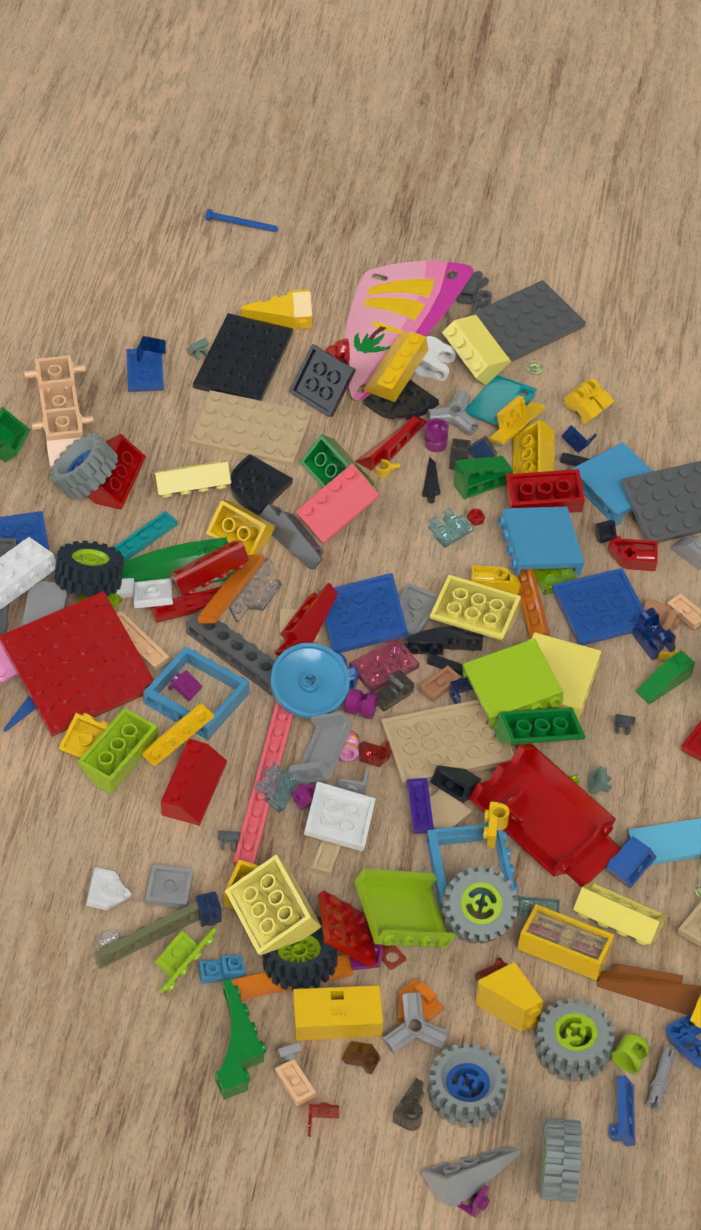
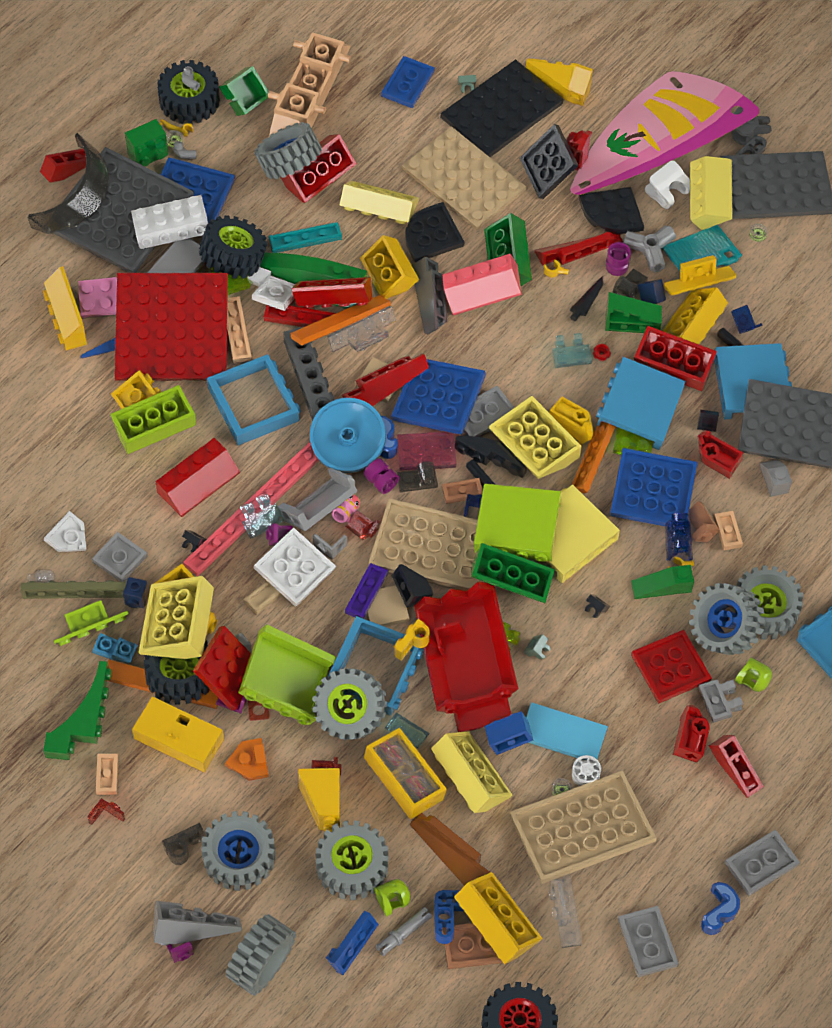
camera: 30 degrees right, 10 degrees up
clear blue bracket [137,336,166,362] -> none
yellow bracket [142,703,214,766] -> none
magenta bracket [168,670,203,701] -> none
light grey plate [275,1042,302,1061] -> none
reddish brown bracket [341,1041,381,1074] -> none
yellow slope [364,331,429,402] -> none
light grey piece [383,992,449,1054] -> none
yellow hips [564,378,614,425] -> none

